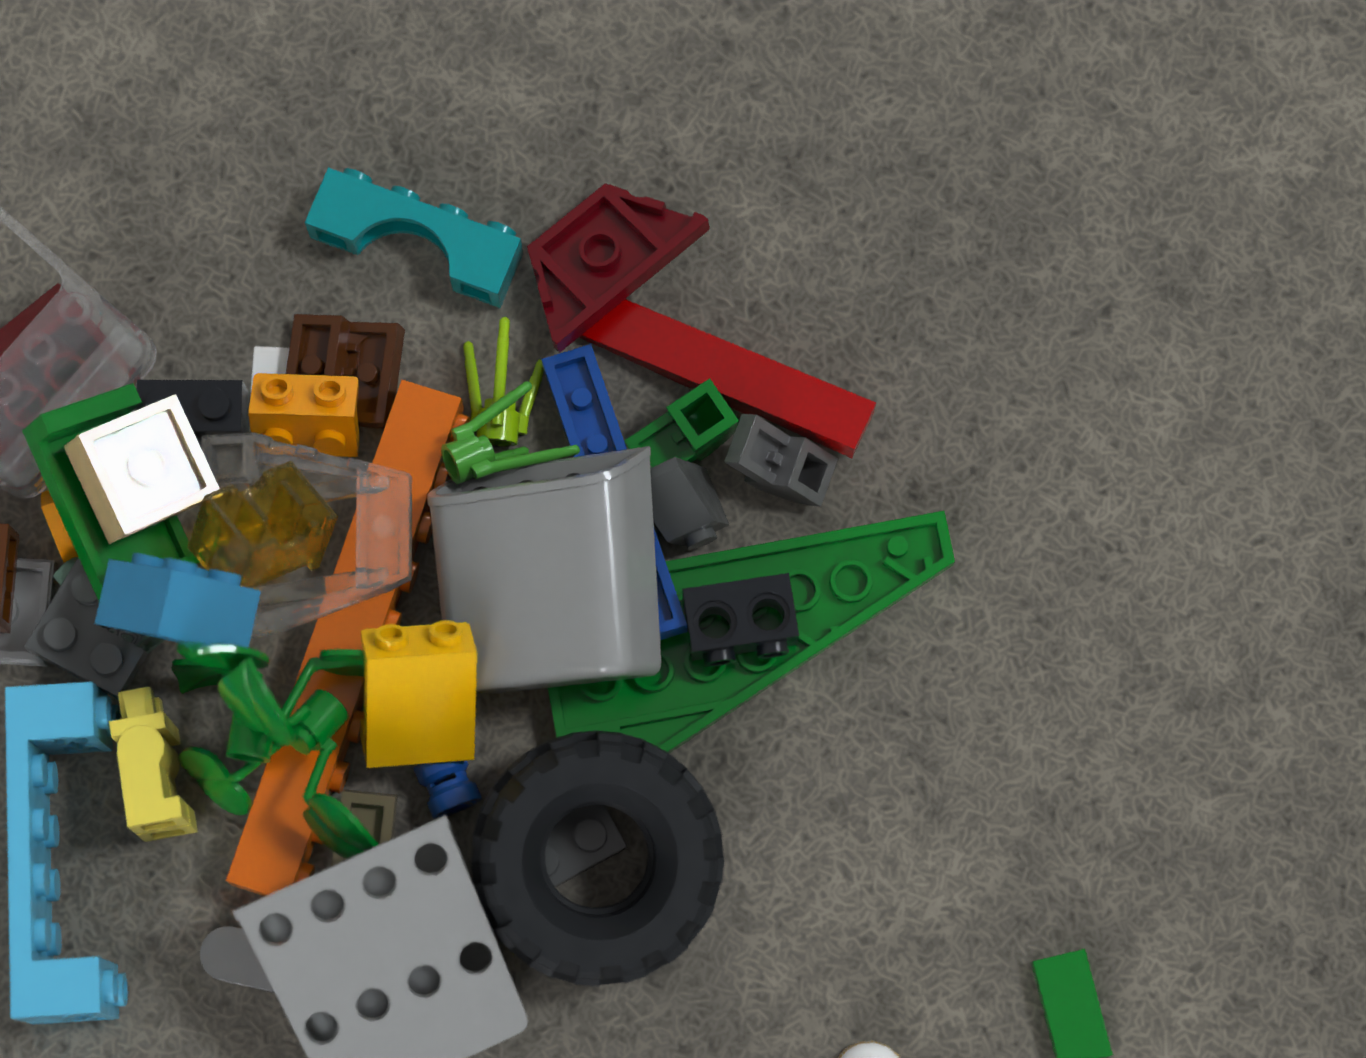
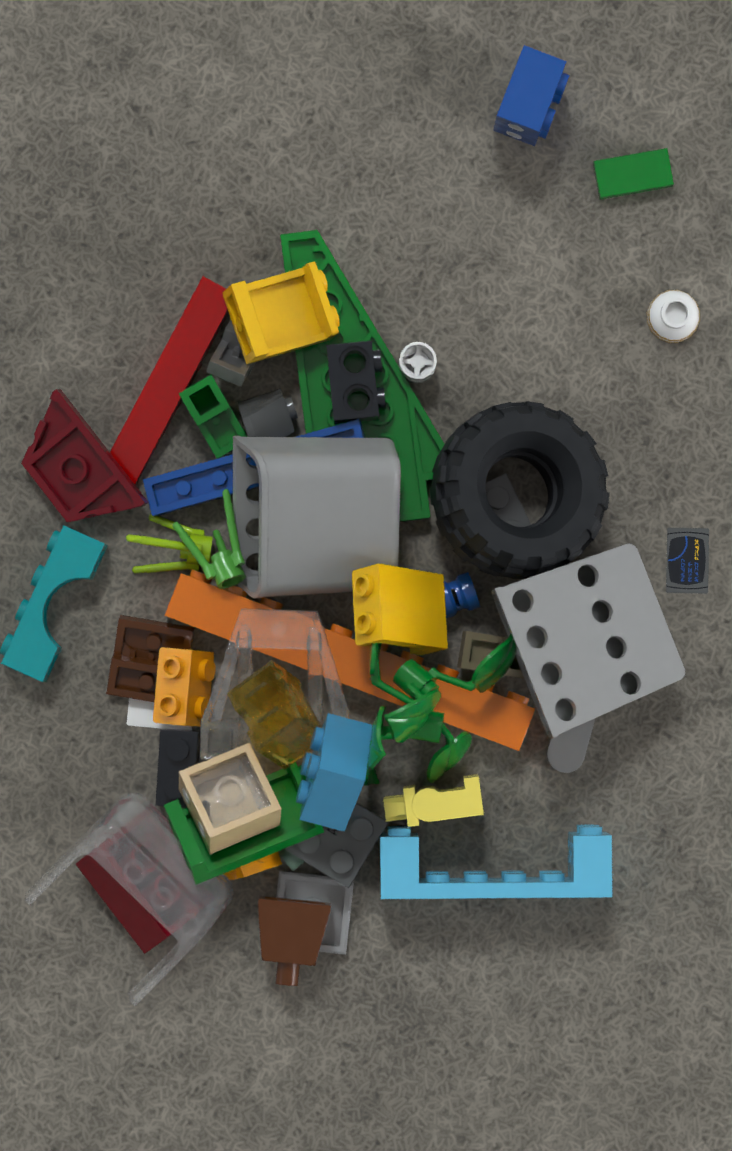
camera: 85 degrees left, 10 degrees up
none -> yellow panel [222,261,340,365]
none -> white wheel [399,342,437,383]
none -> blue piece [493,45,570,146]

